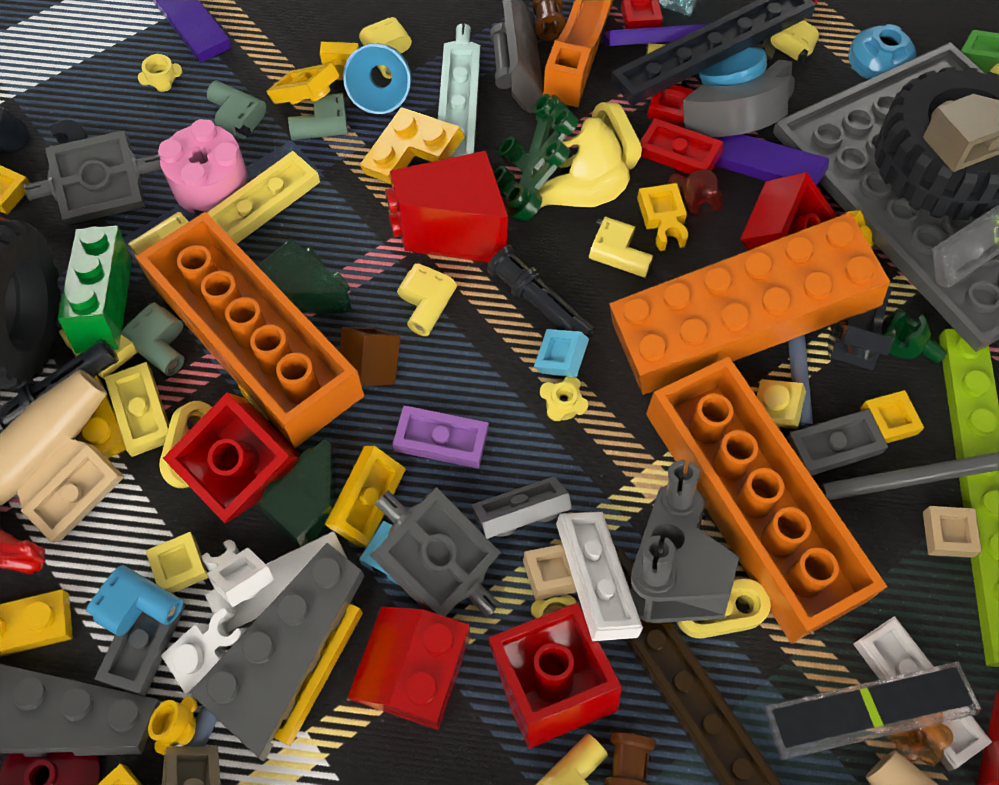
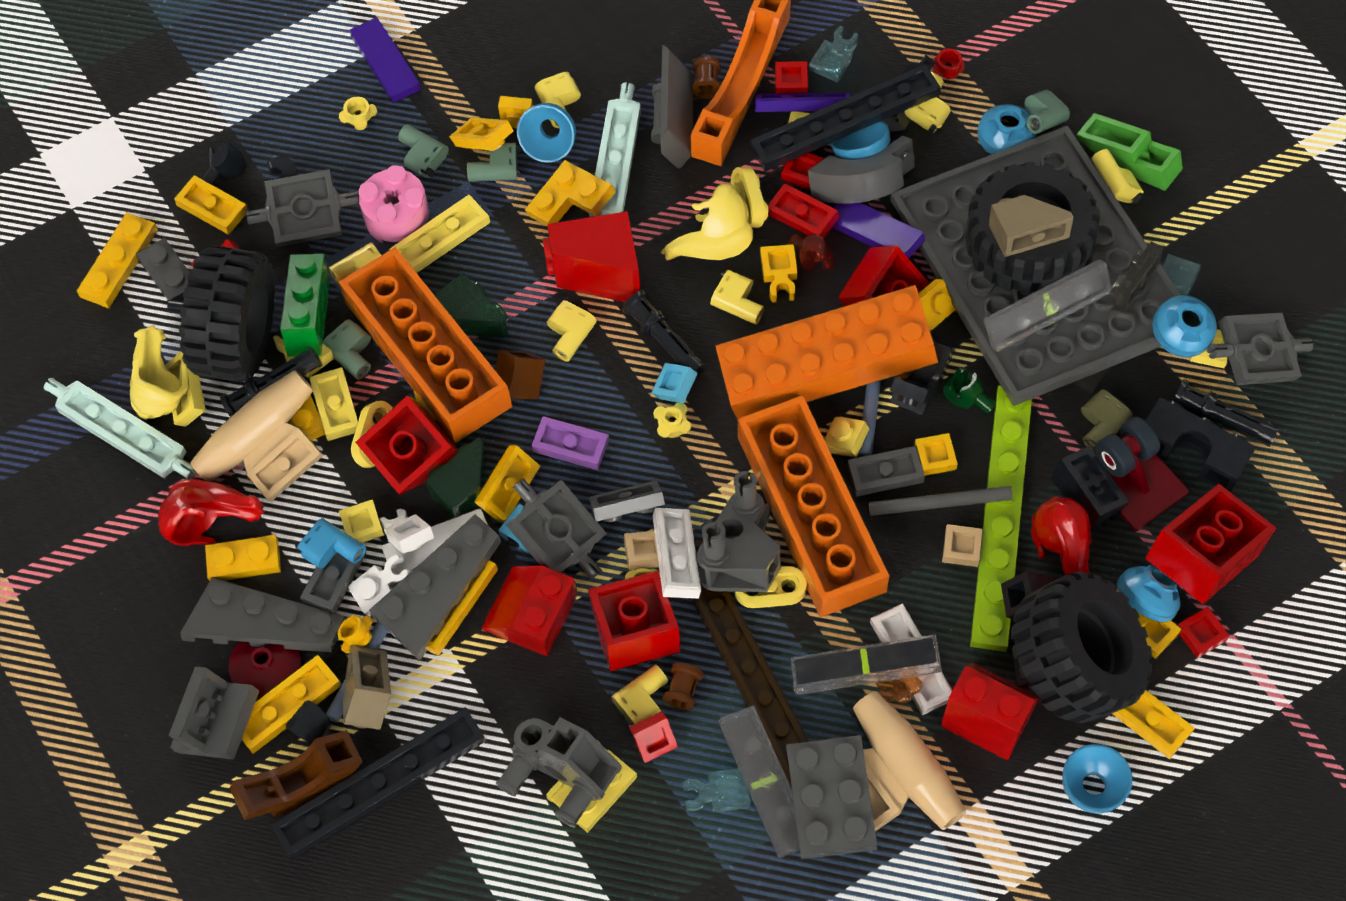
camera: 10 degrees right, 0 degrees up
dark green plant [493,94,579,221] -> none
none -> sand green piece [1024,90,1070,134]

